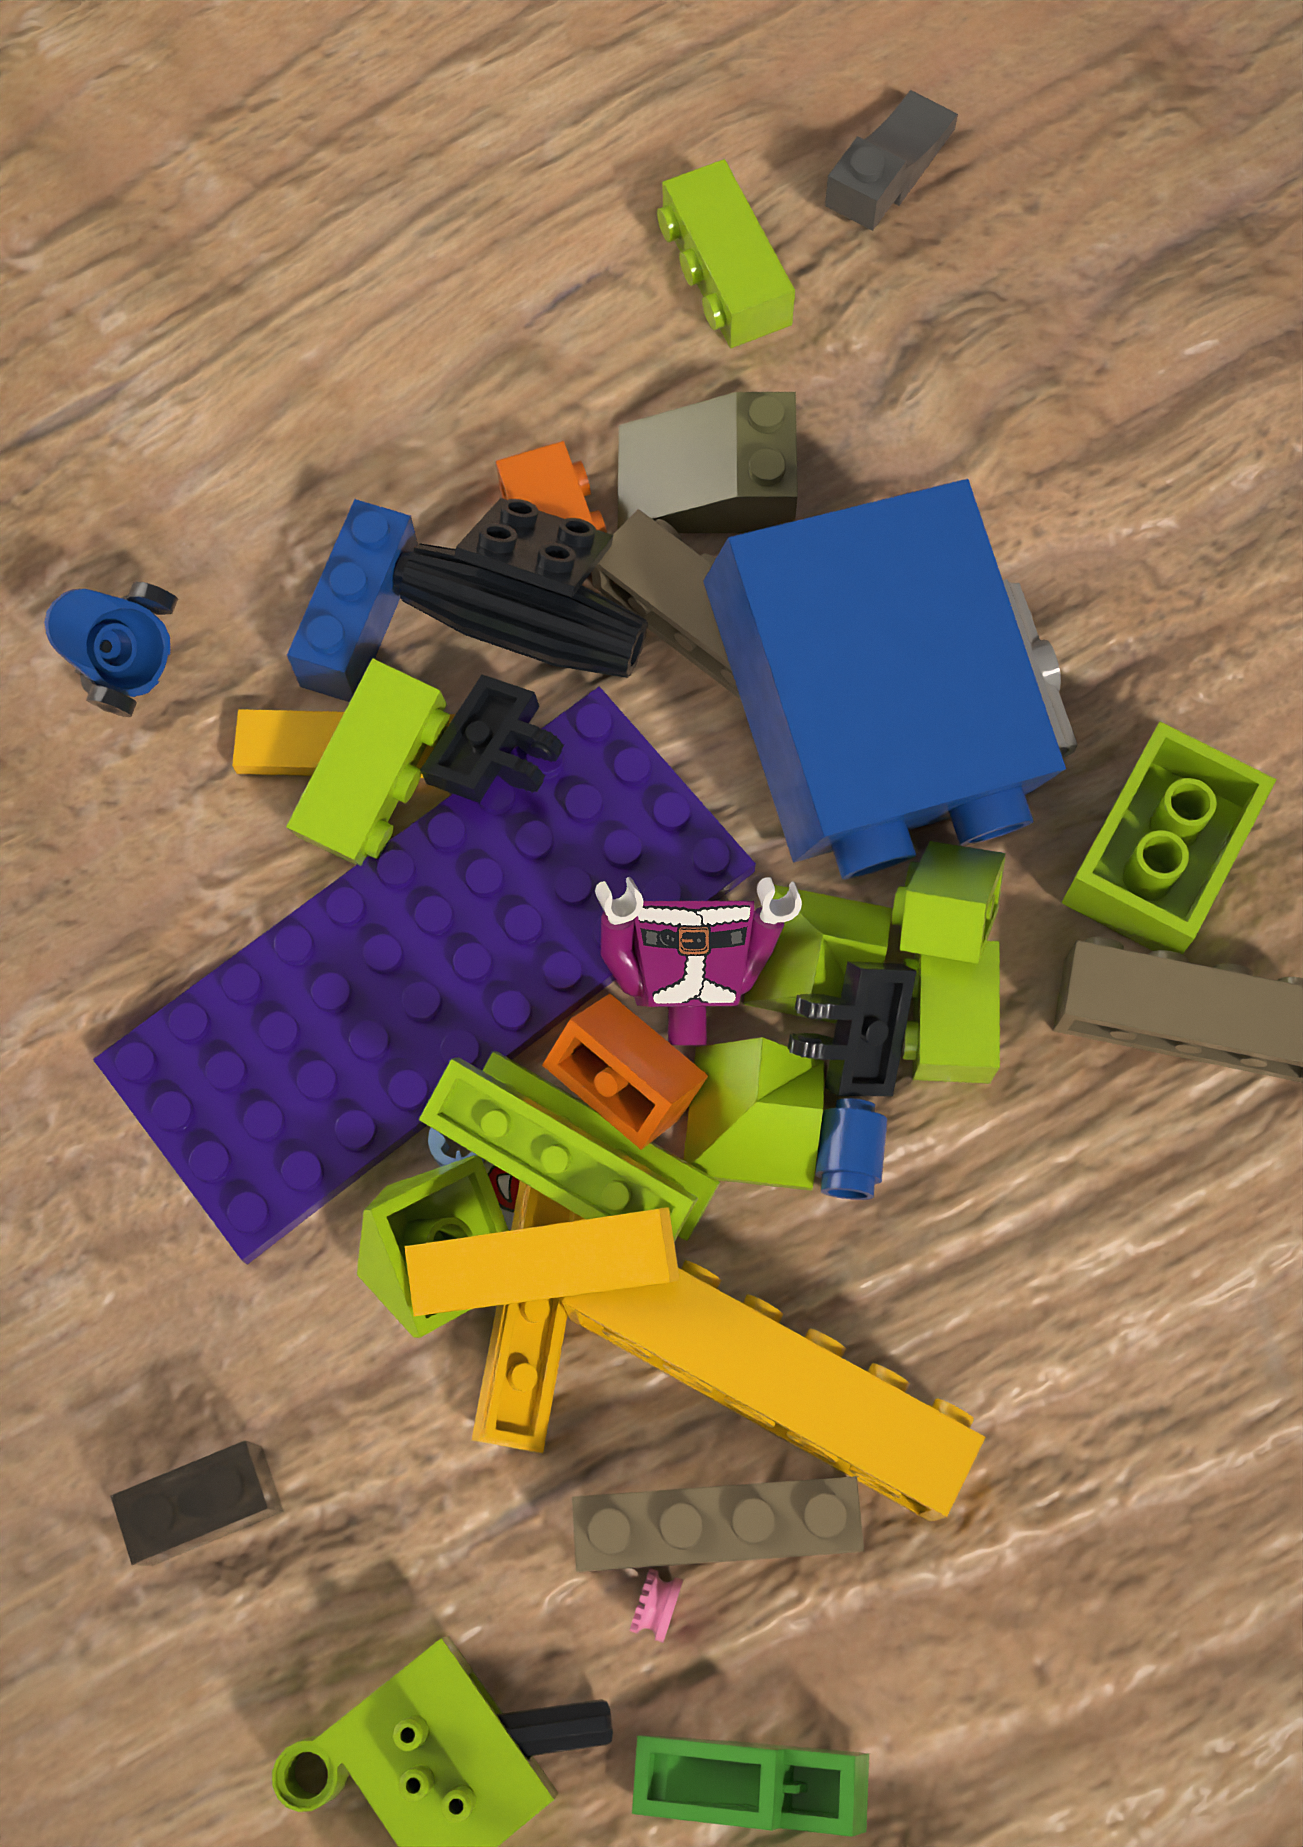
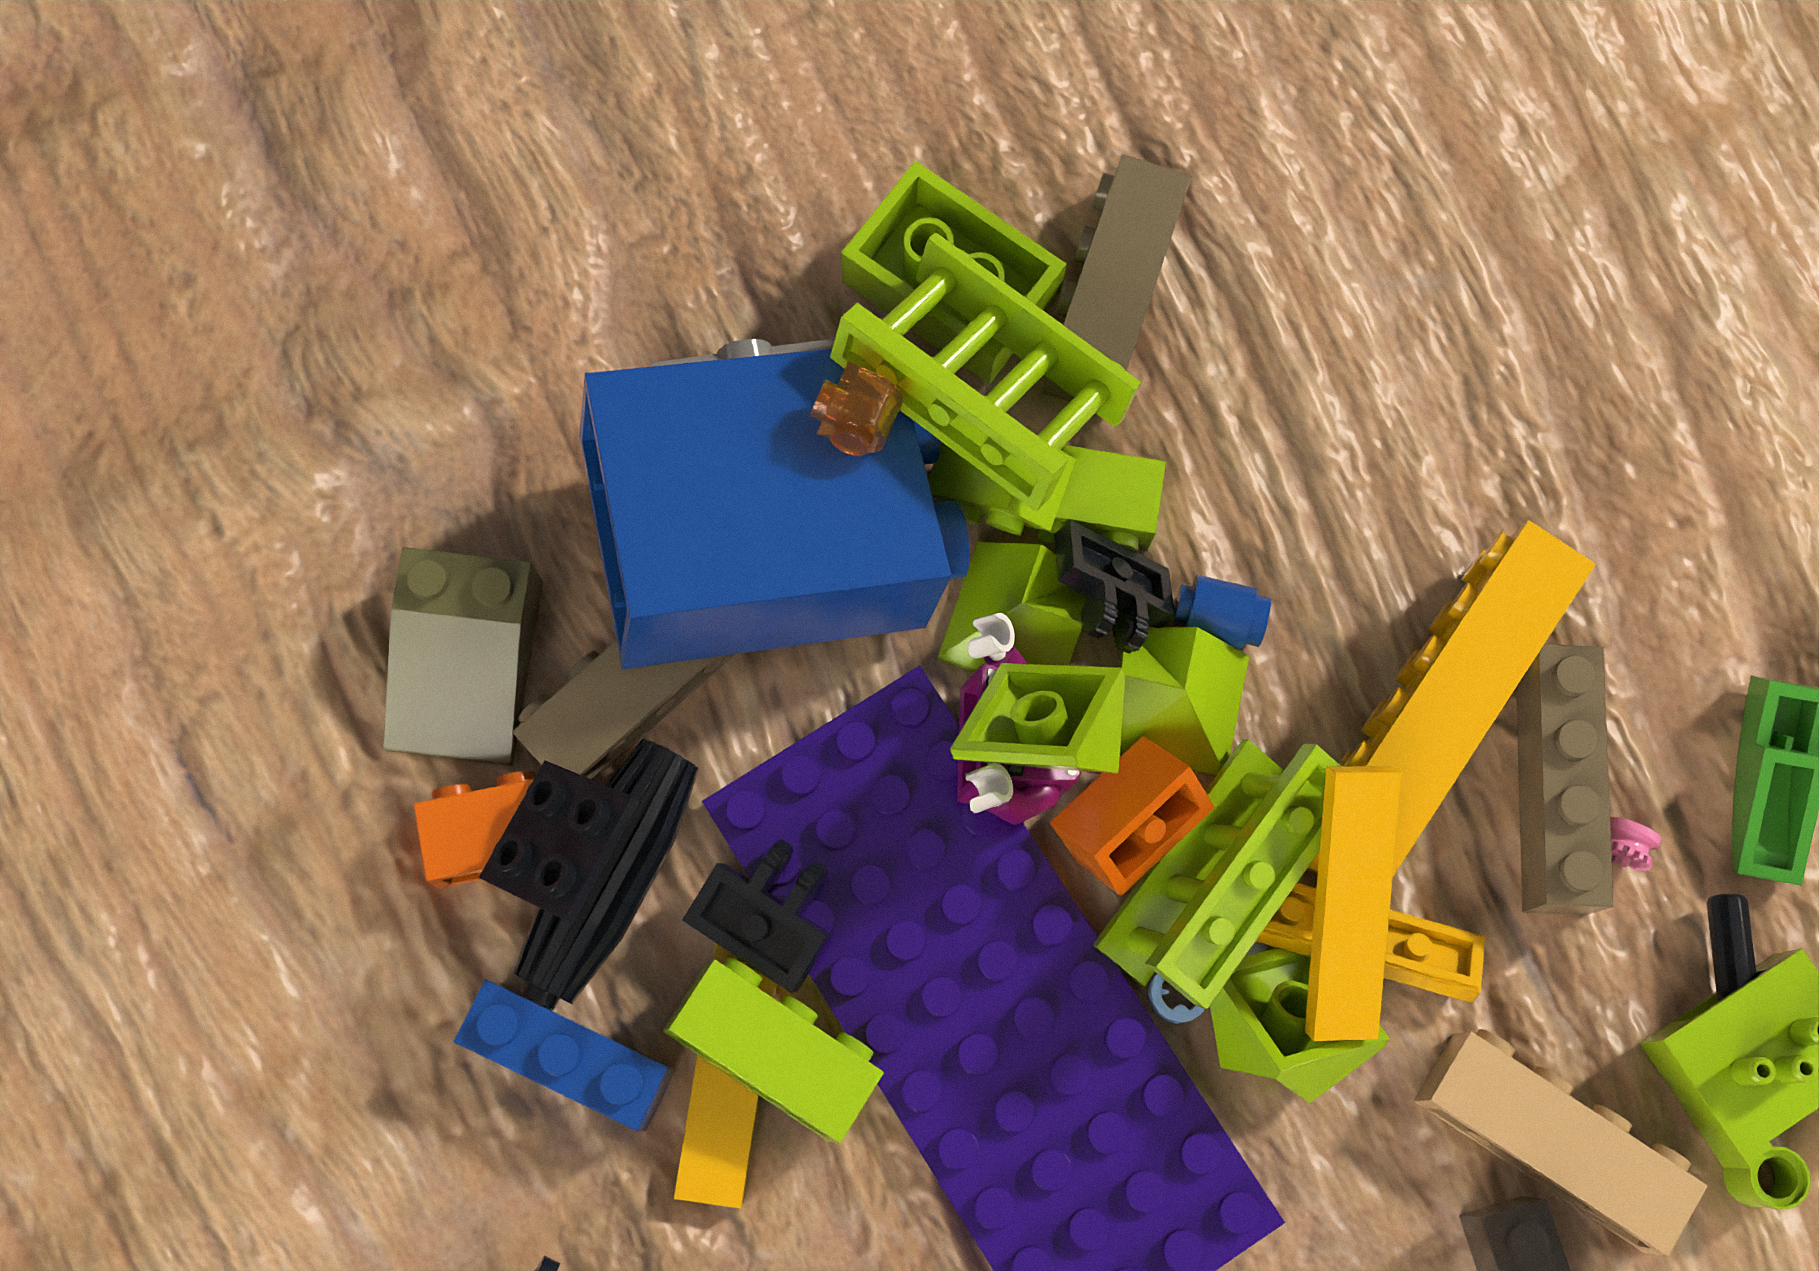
camera: 90 degrees left, 5 degrees up
lime brick [657,159,795,349] -> none
dark grey slope [825,90,958,231] -> none
none -> clear orange plate [810,361,903,456]
none -> lime fence [830,232,1142,512]
none -> lime slope [950,663,1125,774]
none -> tan brick [1414,1029,1708,1257]

